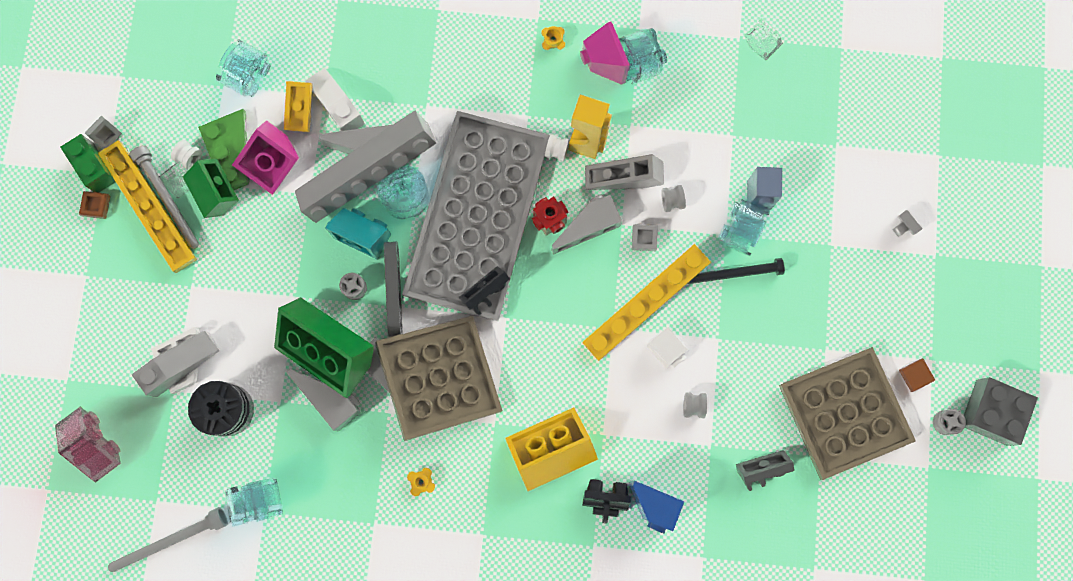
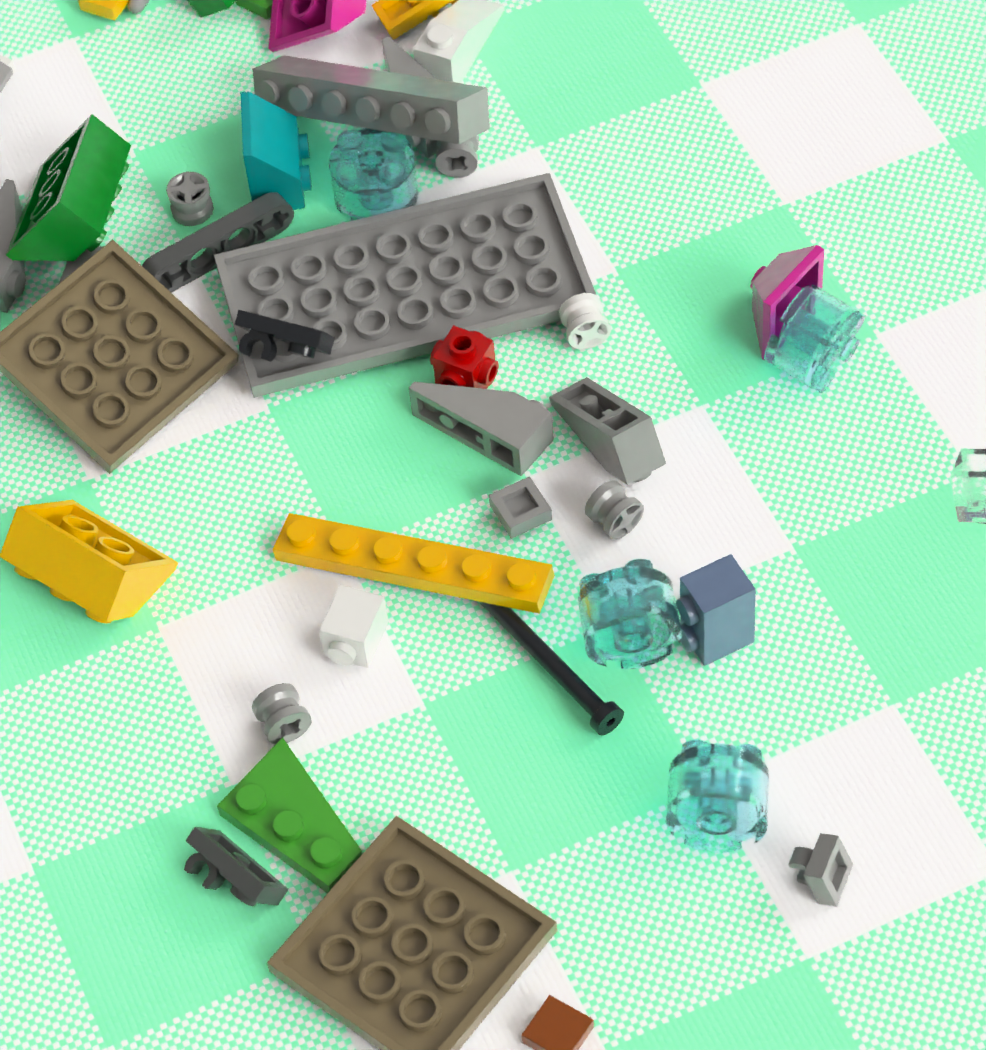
camera: 65 degrees right, 25 degrees down
yellow plate [541,26,565,50] -> none
yellow arch [568,94,612,160] -> none
black hips [582,479,631,524] -> none
blue slope [628,480,685,534] -> none
none -> bright green wing [217,737,363,893]
none -> clear light blue brick [665,739,770,853]

